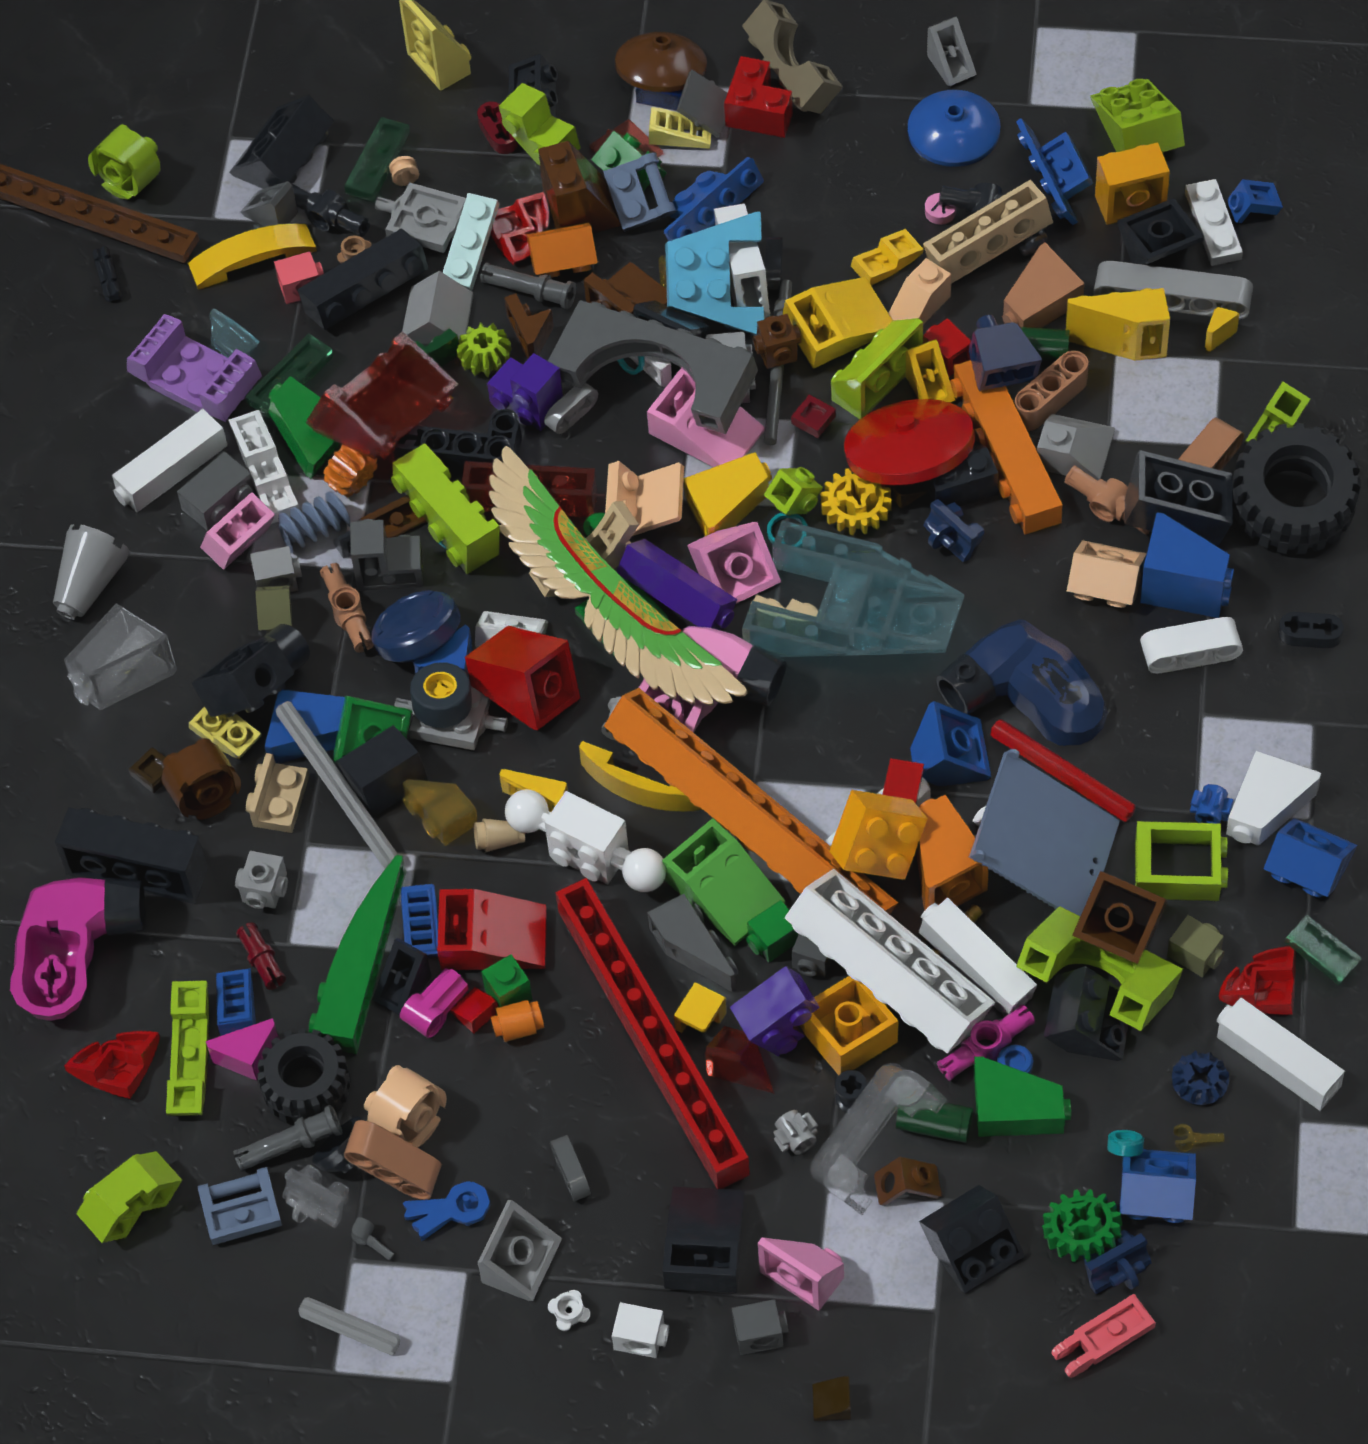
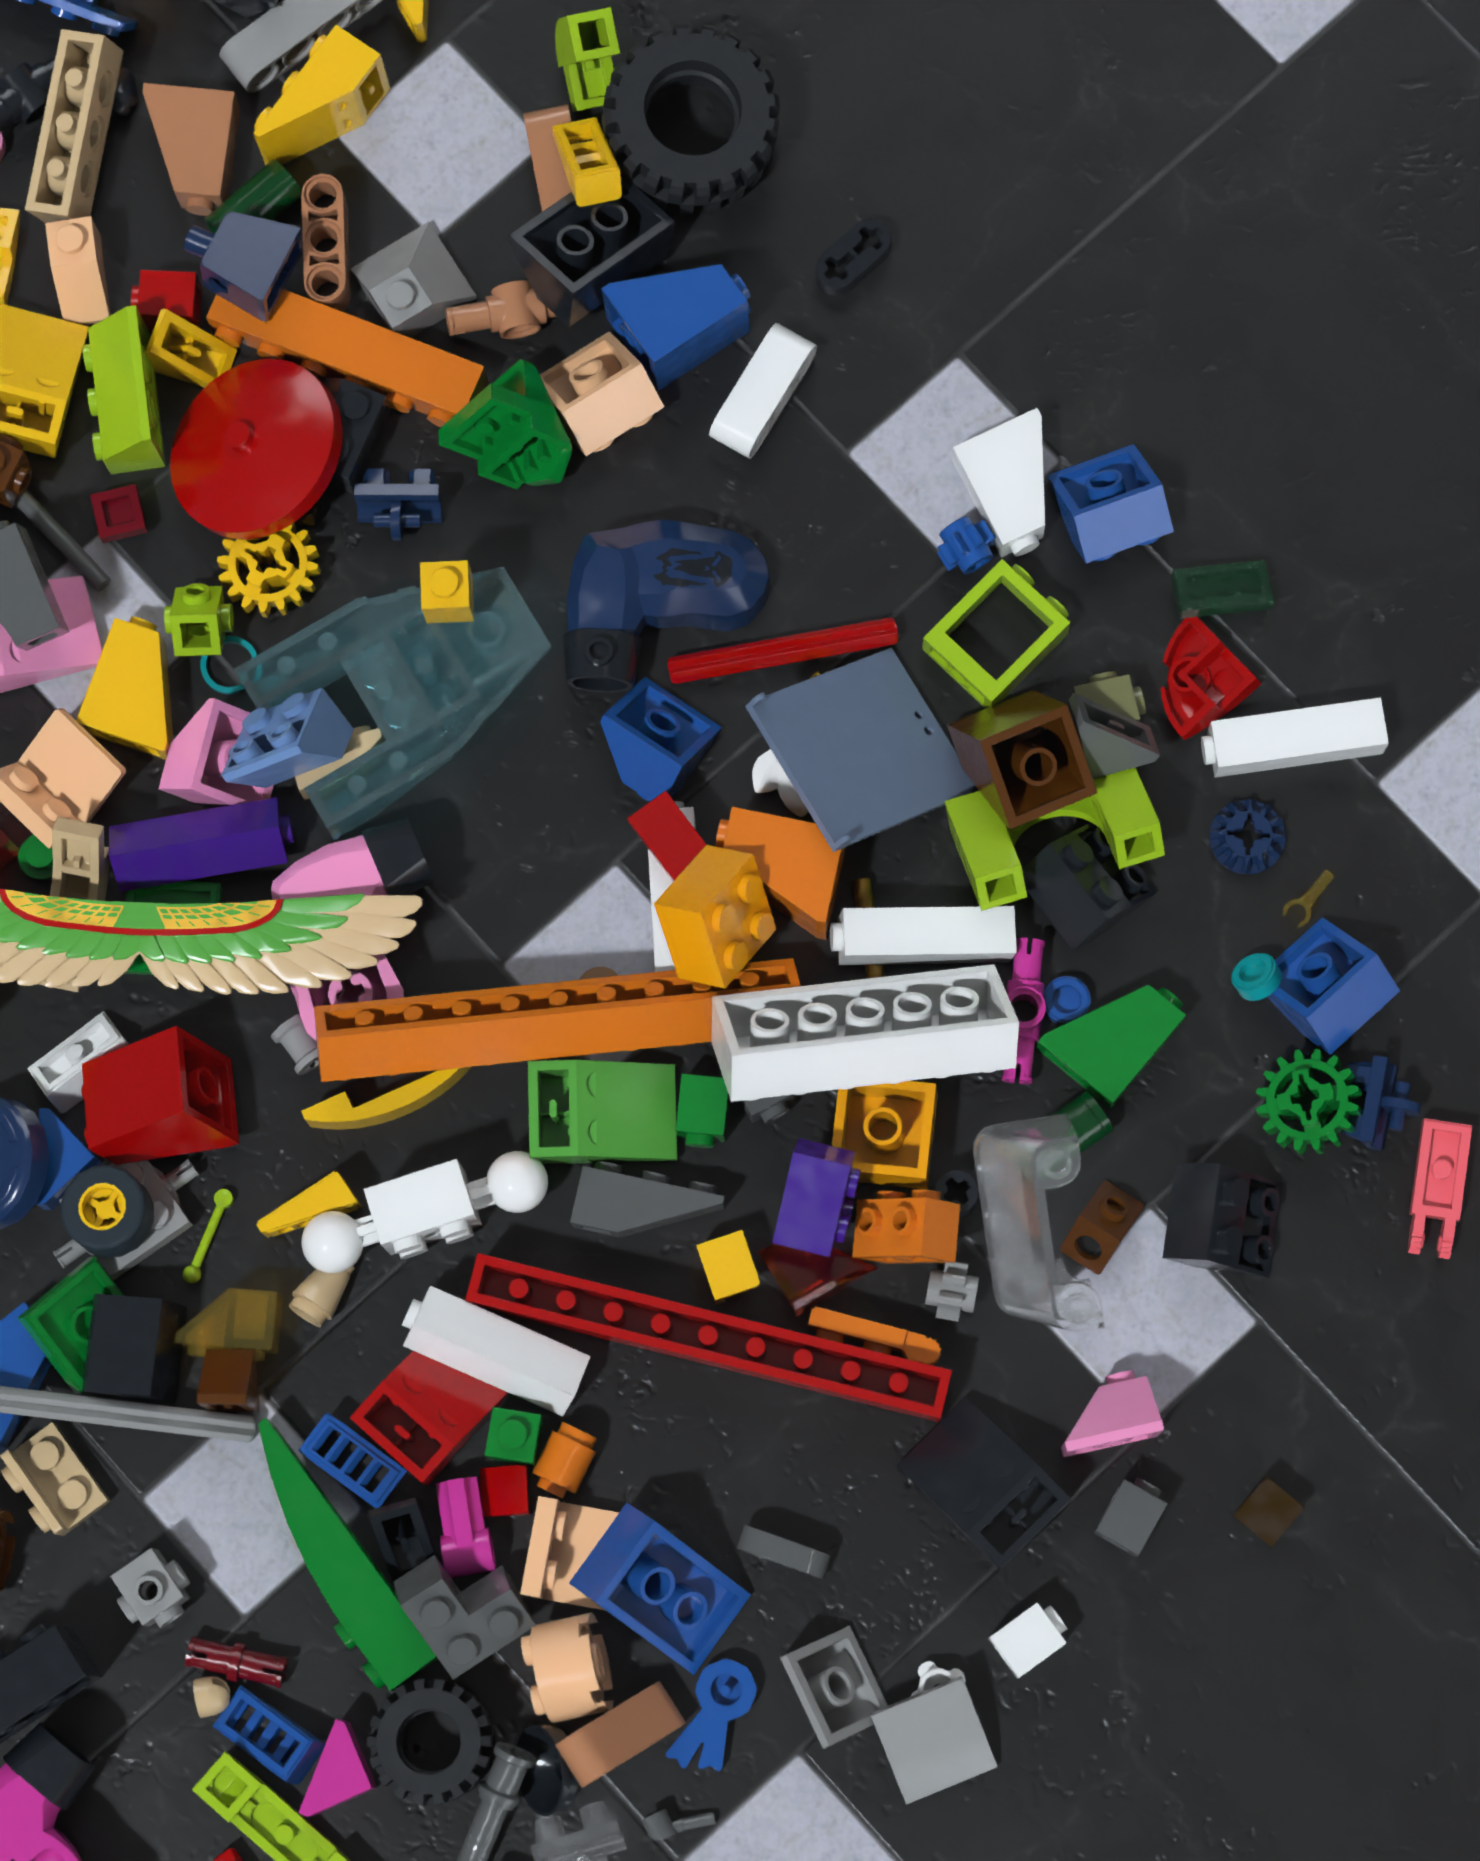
camera: 45 degrees left, 20 degrees up
none -> lime hinge [182,1189,234,1284]
none -> tan hinge [193,1676,230,1718]
none -> reddish brown slope [197,1349,260,1412]
none -> medium blue slope [221,688,354,788]
none -> dark grey brick [394,1555,536,1680]
none -> white brick [402,1285,591,1416]
none -> yellow brick [420,560,474,624]
none -> green piece [438,359,572,490]
none -> light nougat bracket [520,1496,619,1611]
none -> yellow slope [552,117,622,207]
none -> blue slope [569,1503,751,1675]
none -> orange hinge [807,1306,942,1366]
none -> orange brick [852,1189,960,1264]
none -> light grey slope [870,1676,997,1805]
none -> dark grey slope [1068,693,1160,779]

